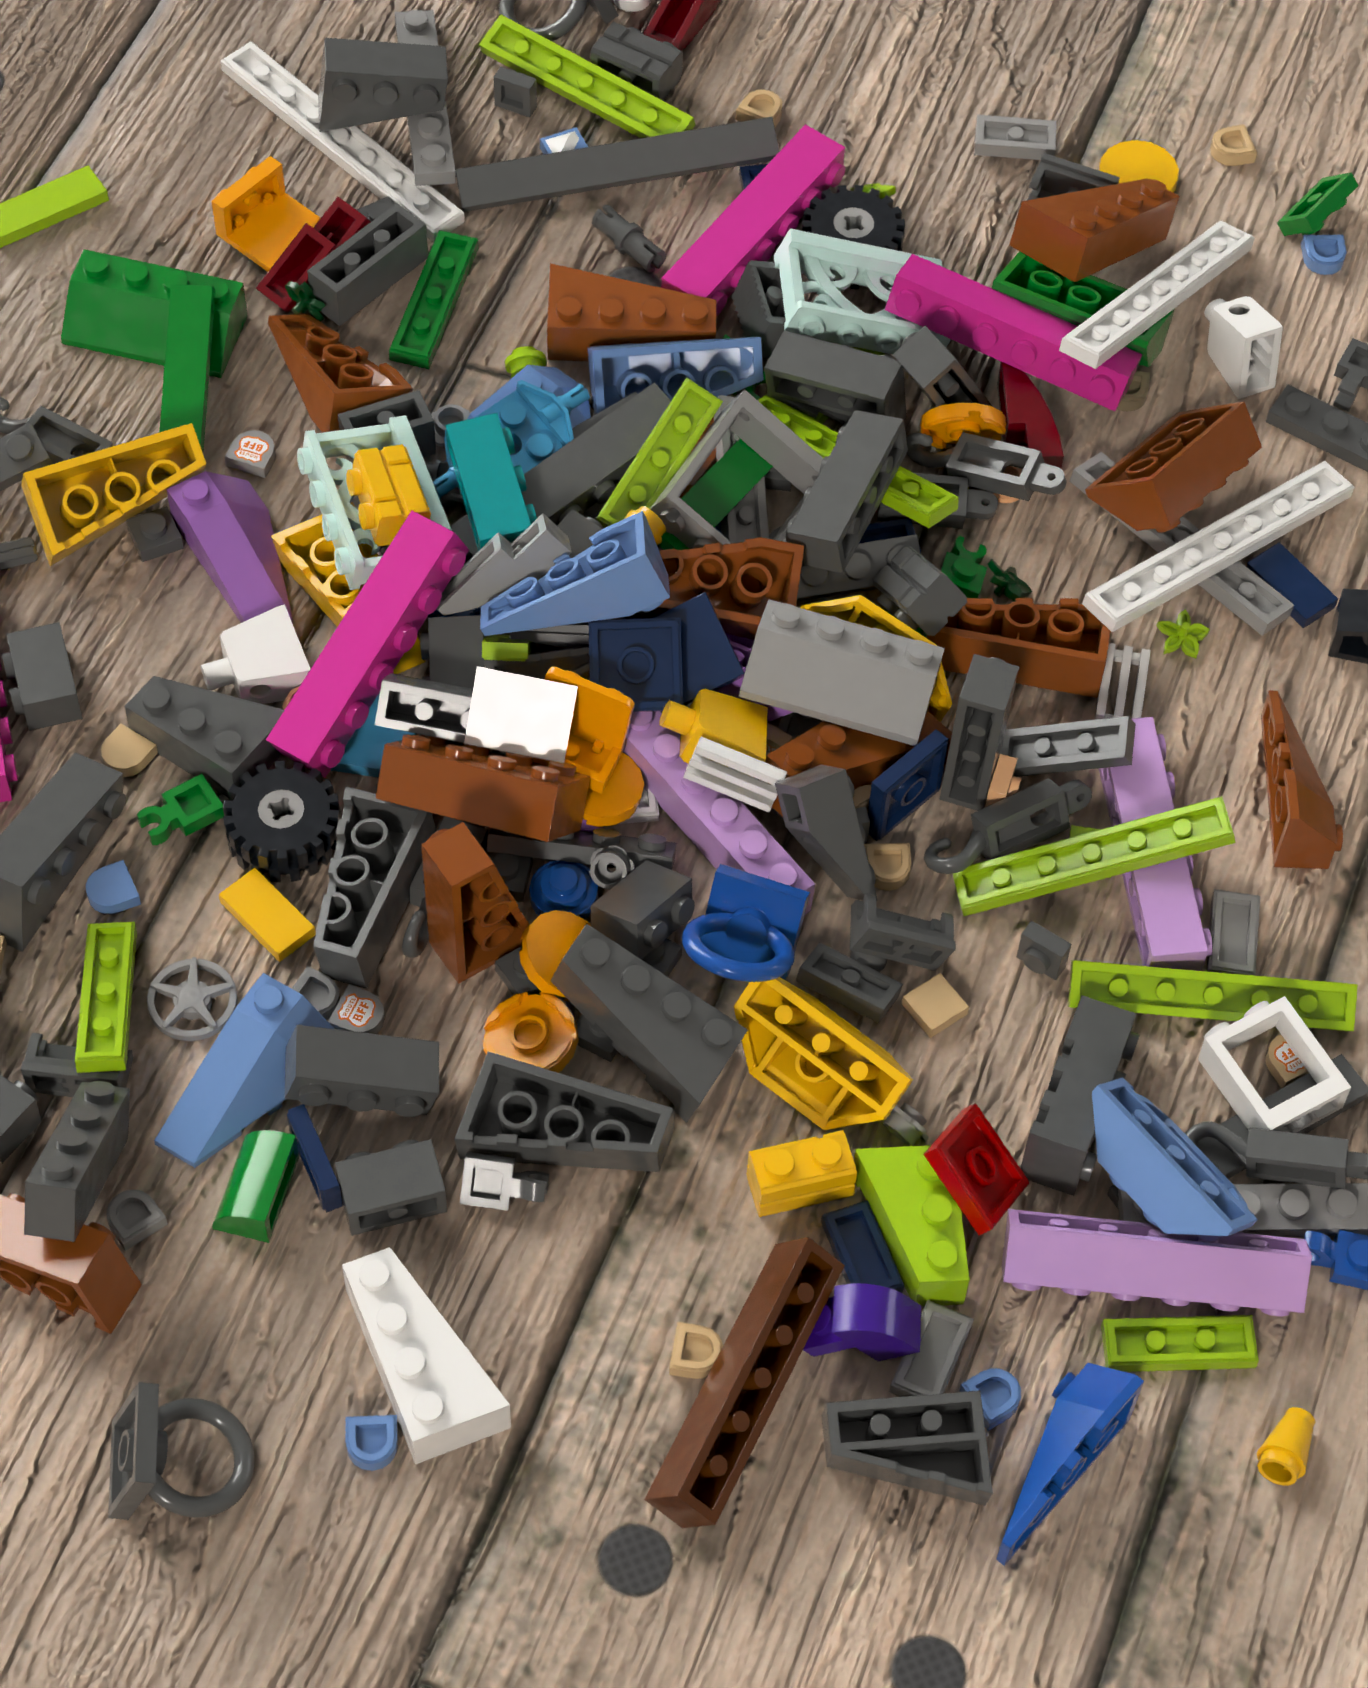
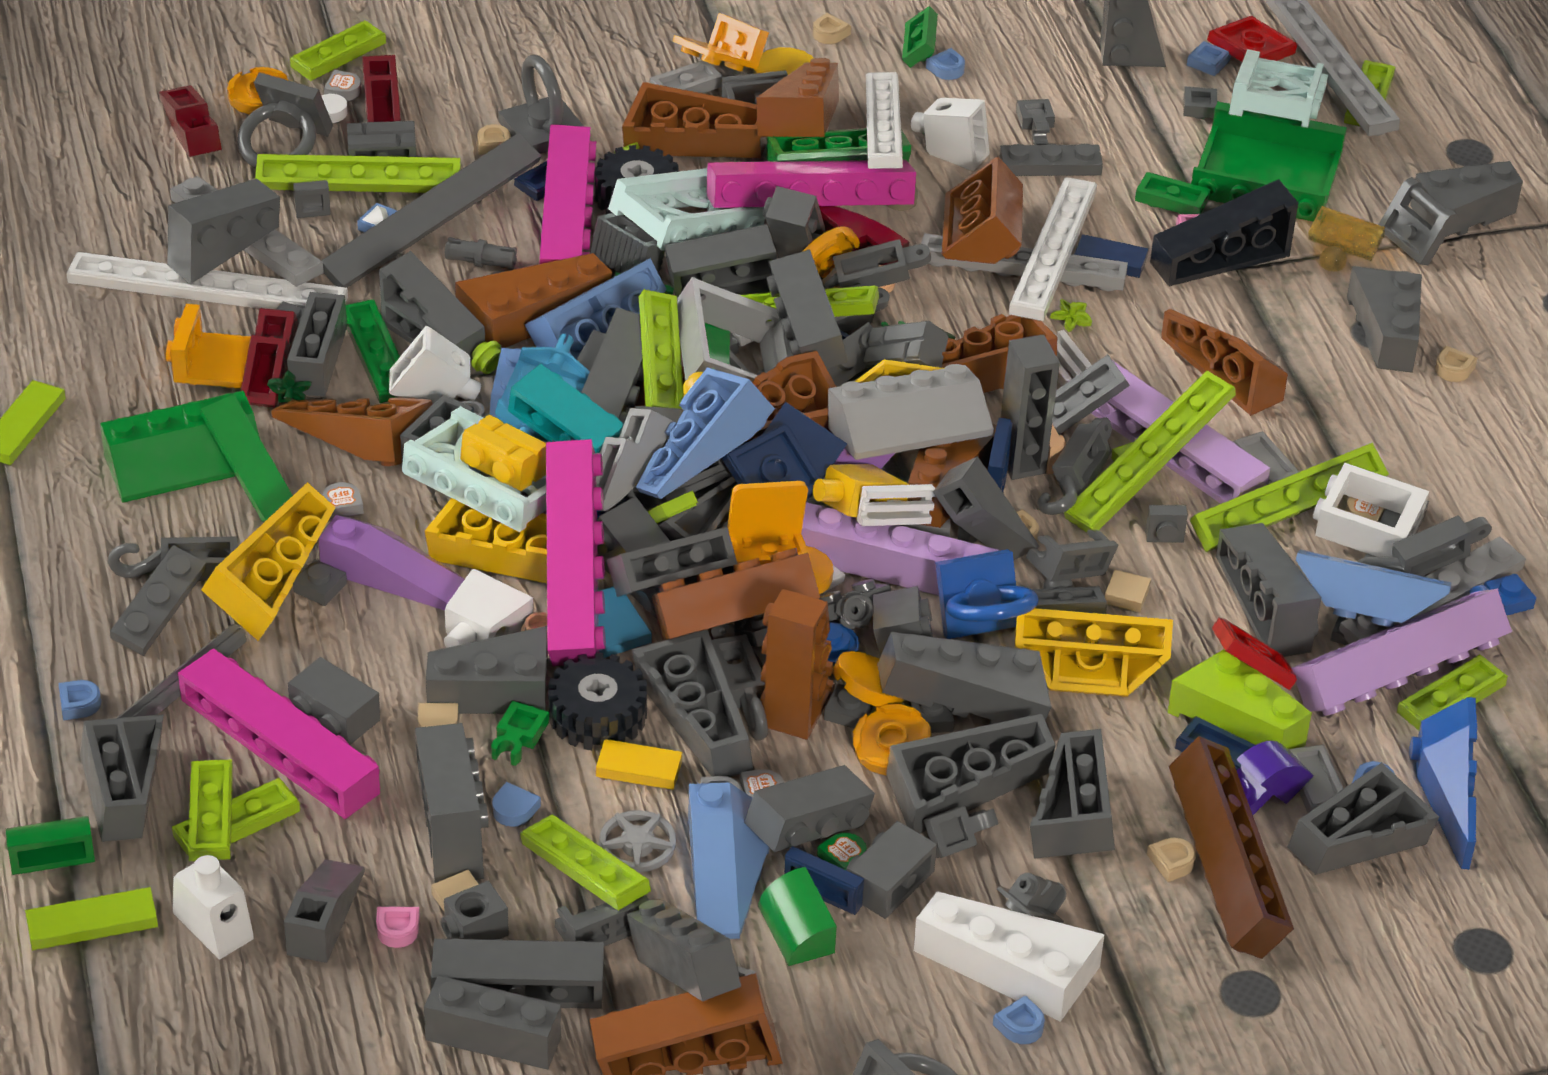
camera: 35 degrees left, 15 degrees down
white sticker [464,666,578,763] -> none
yellow brick [746,1130,857,1217] -> none
light grey plate [882,1103,929,1146] -> none
none -> dark grey wedge [379,251,485,363]
none -> white torso [389,326,481,404]
none -> dark grey tile [498,55,584,154]
none -> dark orange wedge [622,82,767,158]
none -> light orange bracket [673,13,769,71]
none -> tile [817,833,867,870]
none -> dark grey hinge [997,873,1067,923]
none -> dark grey wedge [1030,729,1115,859]

